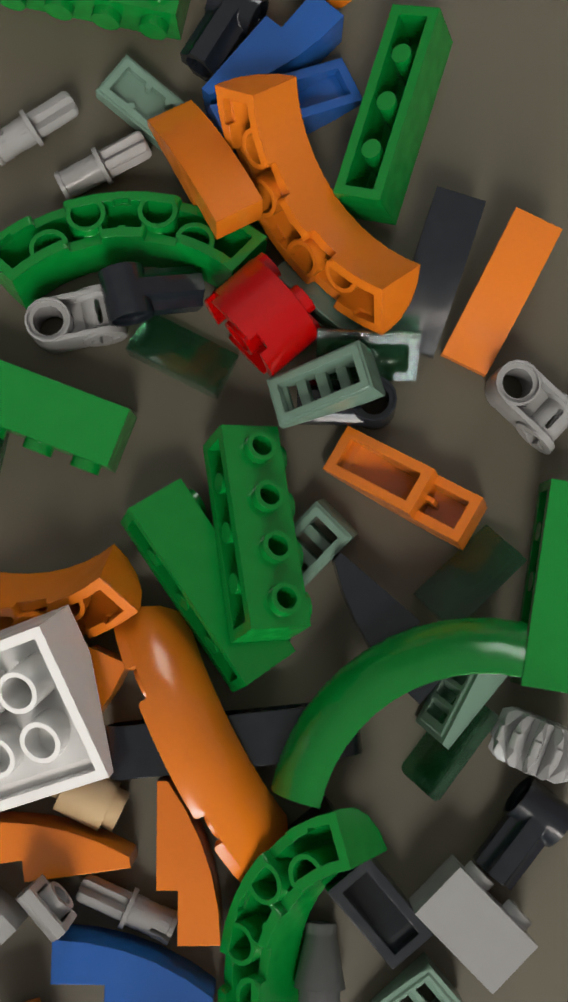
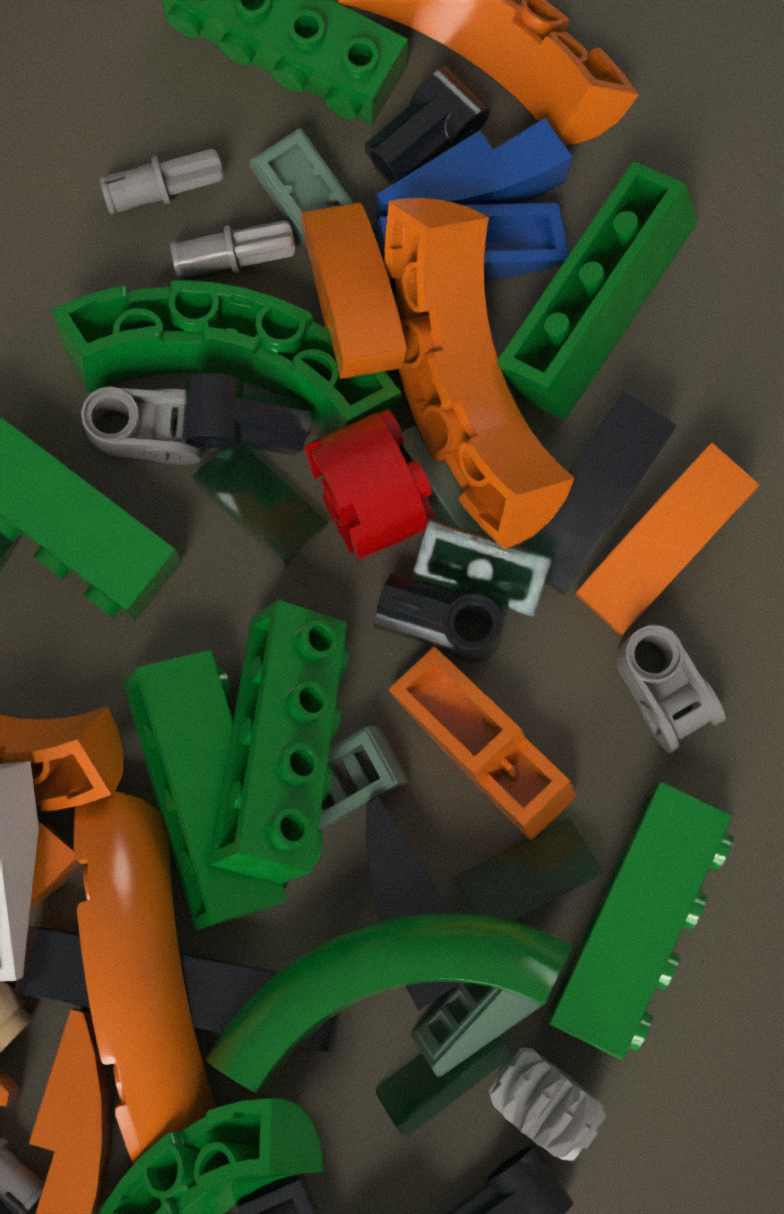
camera: 10 degrees right, 5 degrees down
sand green slope [266,340,385,429] -> none

